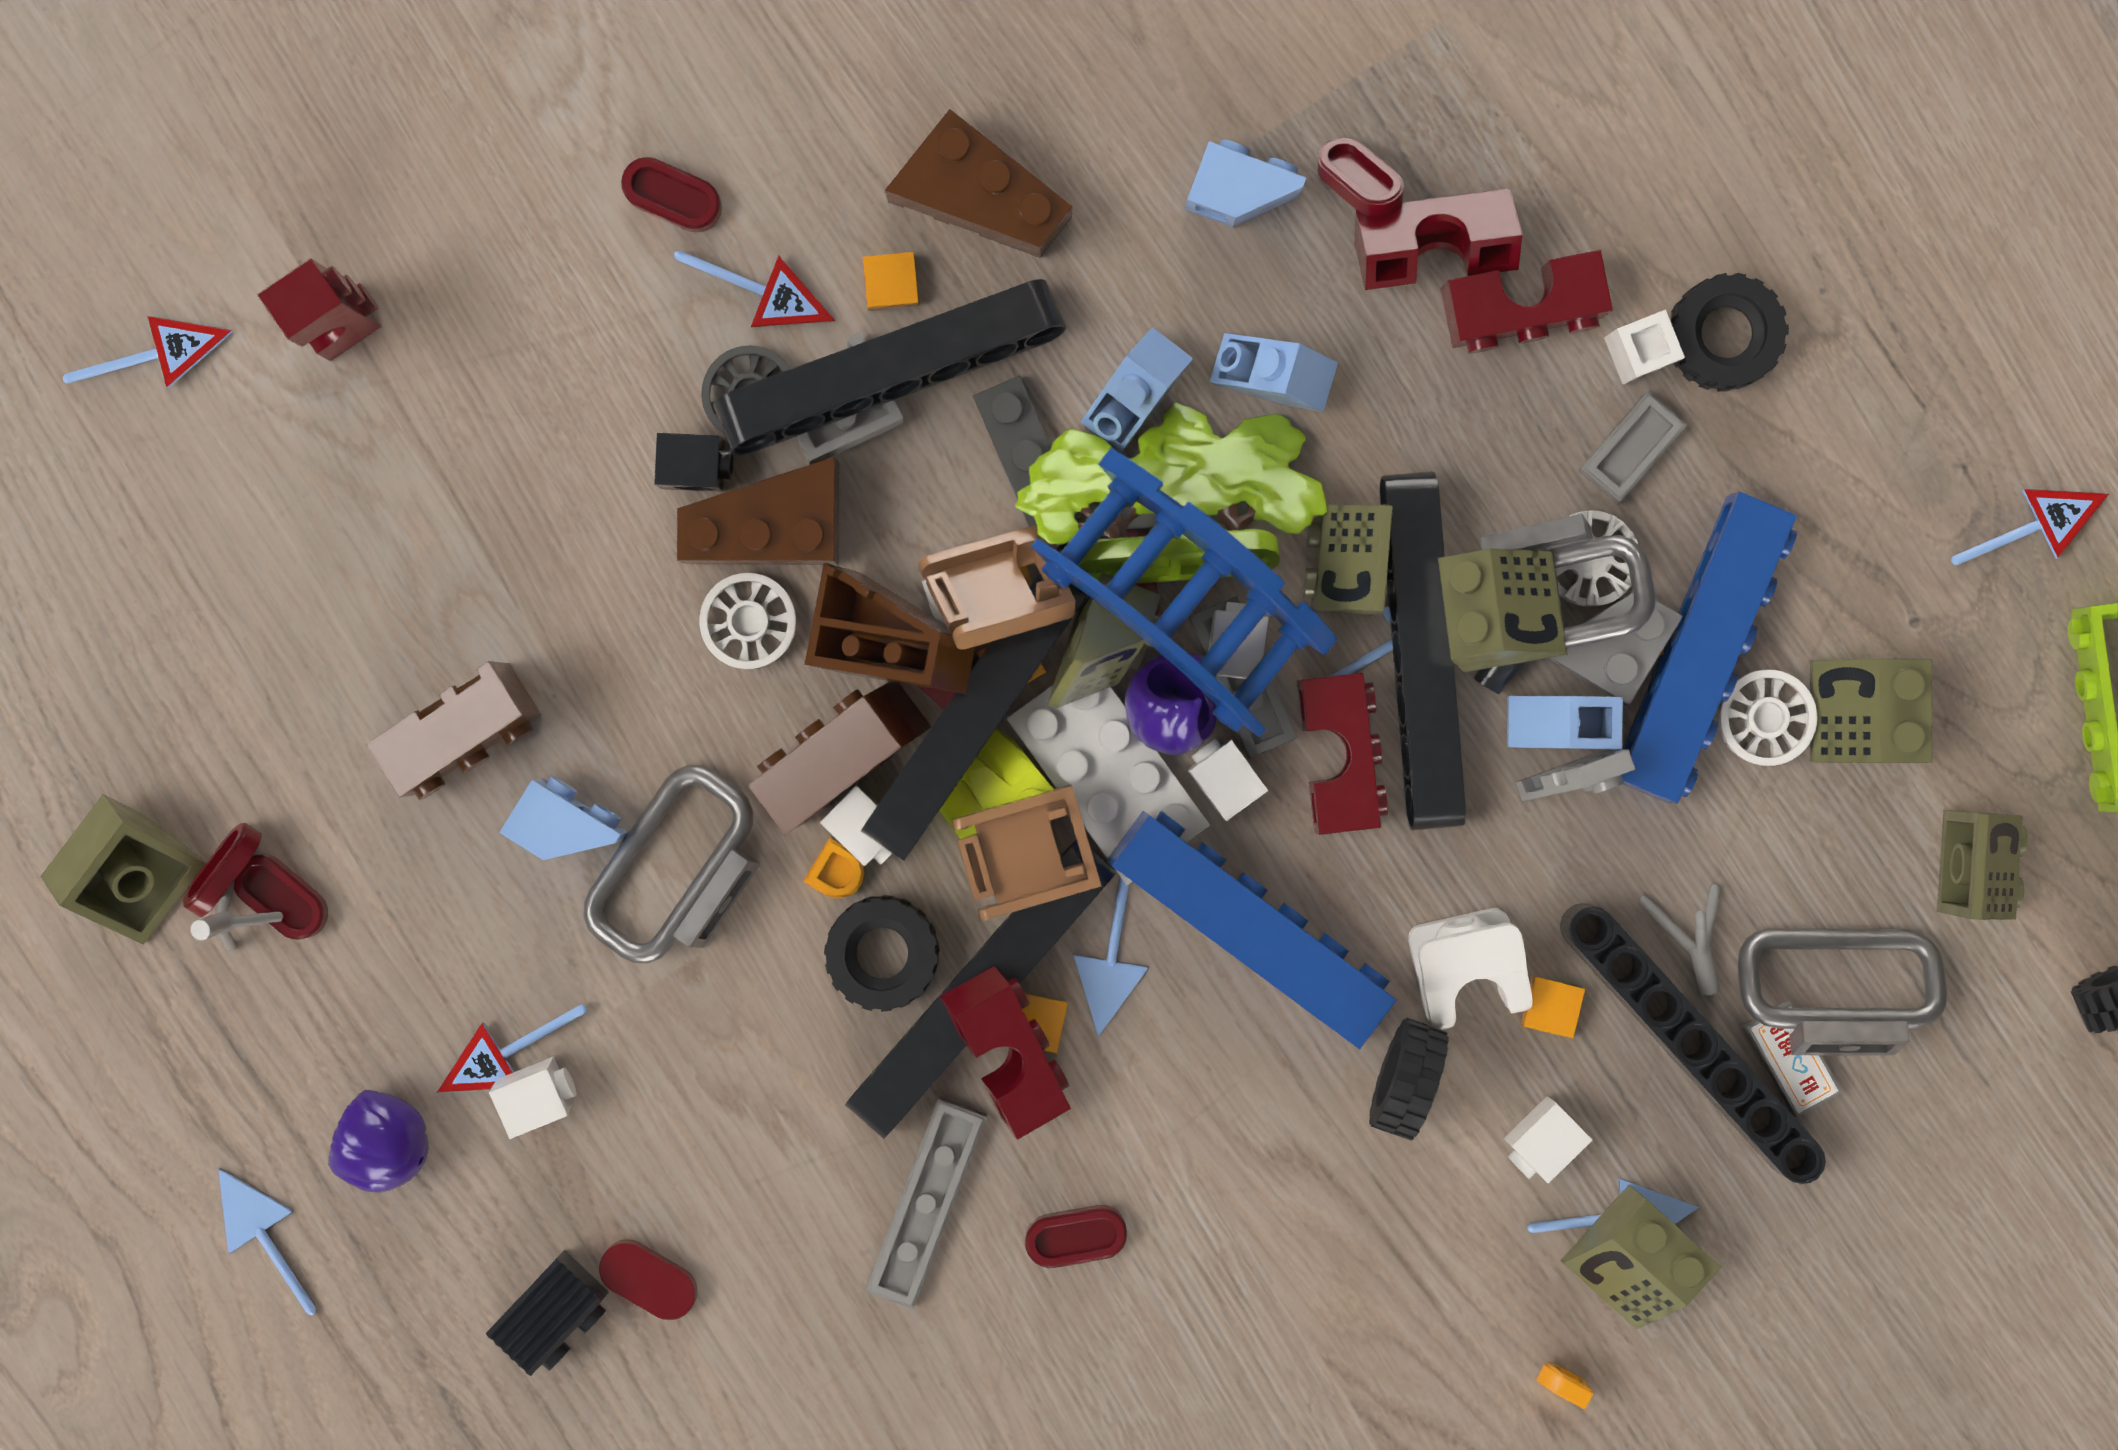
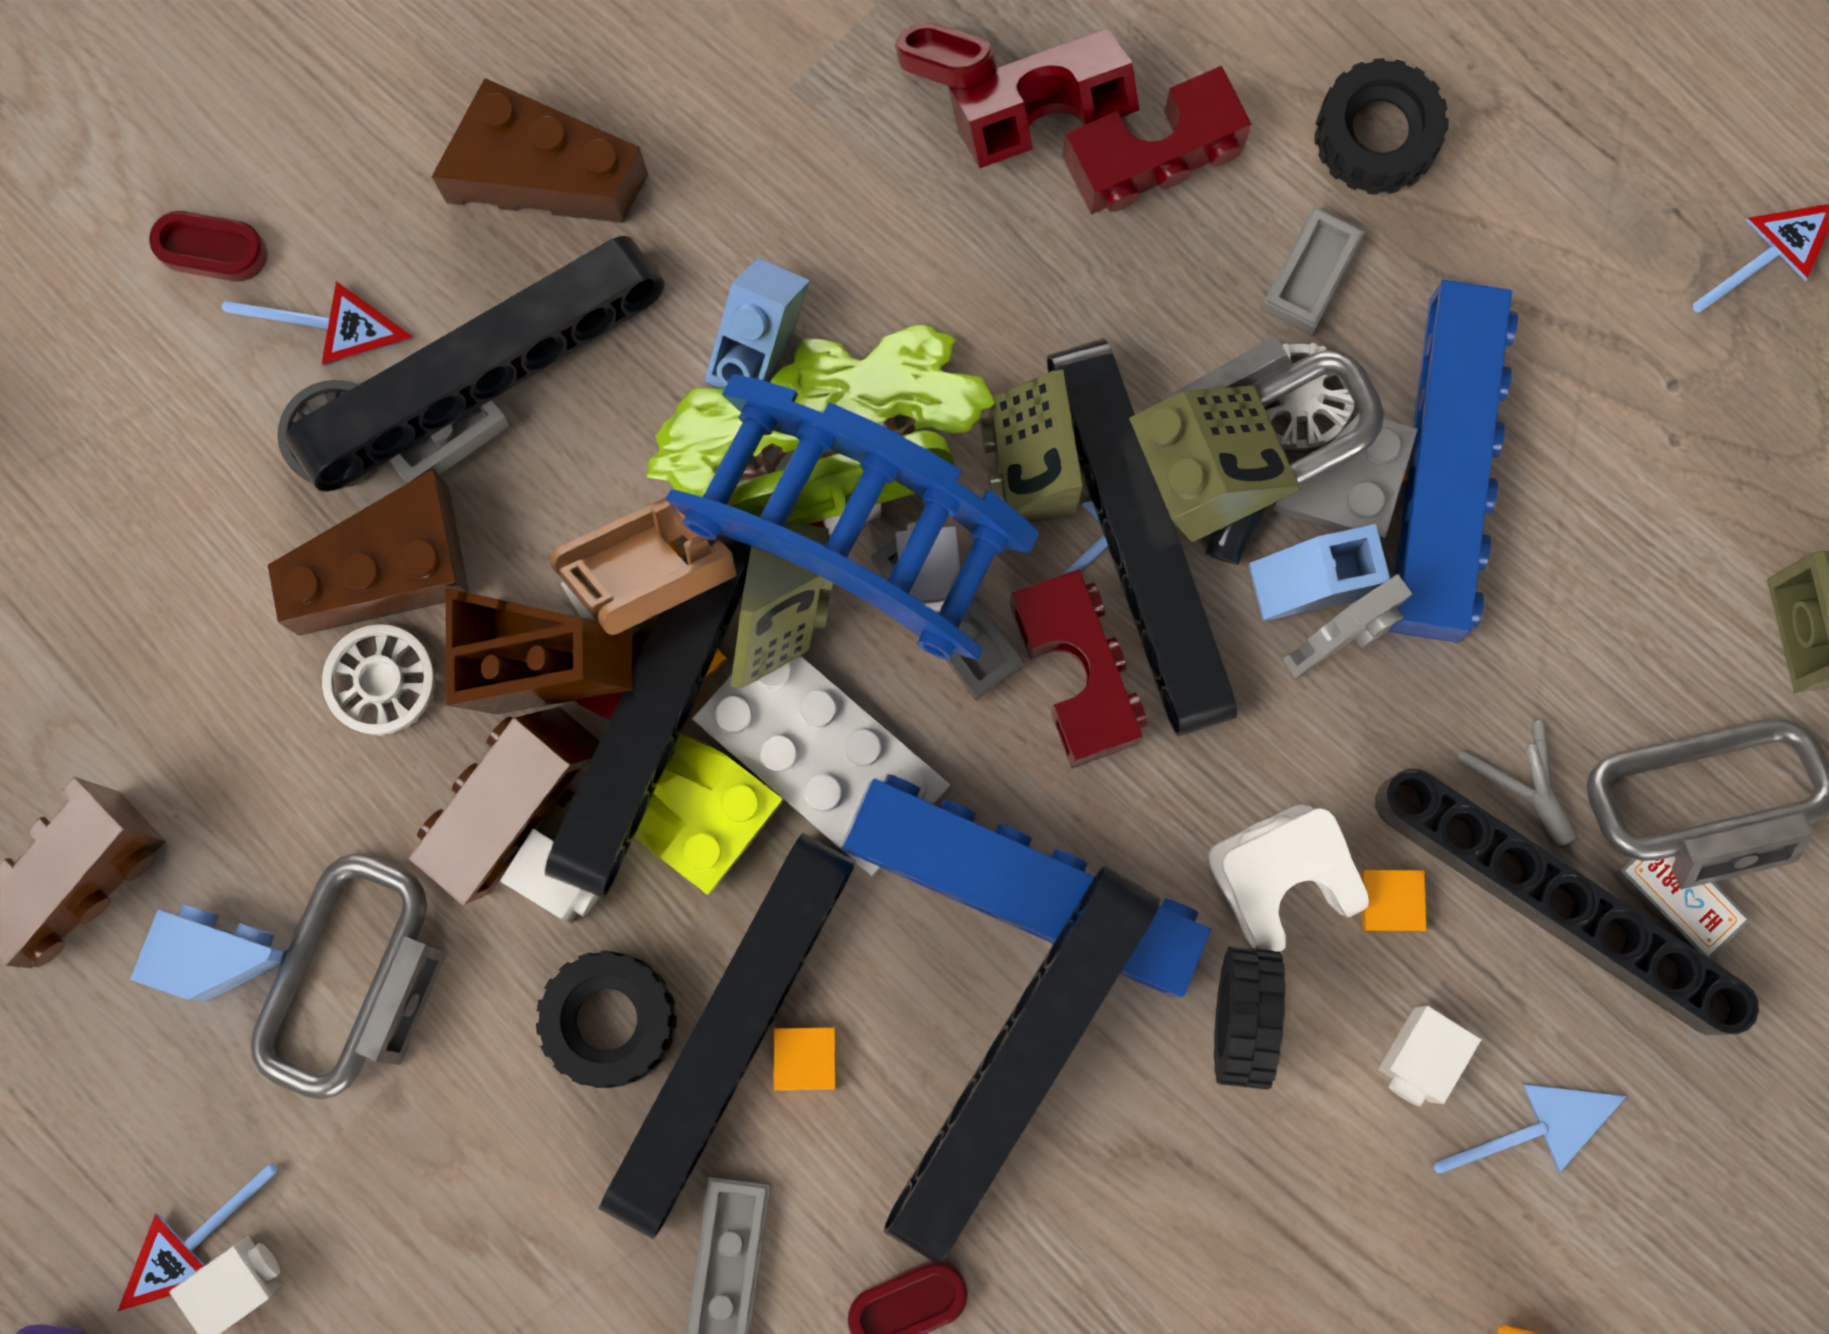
camera: 10 degrees left, 10 degrees down
black brick [654,433,733,492] -> none
light orange tile [803,837,865,899] -> none
light orange tile [862,252,919,310] -> none
dark red arch [940,966,1071,1140] -> none
medium nougat container [951,784,1101,921] -> none
dark grey plate [973,375,1081,527] -> none
light blue piece [1073,877,1149,1037] -> none
dark purple piece [1125,653,1217,755] -> none
light blue slope [1185,140,1306,227] -> none
white brick [1188,738,1268,821] -> none
light blue slope [1210,333,1338,412] -> none
olive slope [1560,1185,1721,1329] -> none
white panel [1604,309,1685,385] -> none
white wheel [1717,670,1817,766] -> none
olive slope [1810,659,1932,763] -> none
none -> black beam [883,866,1160,1264]

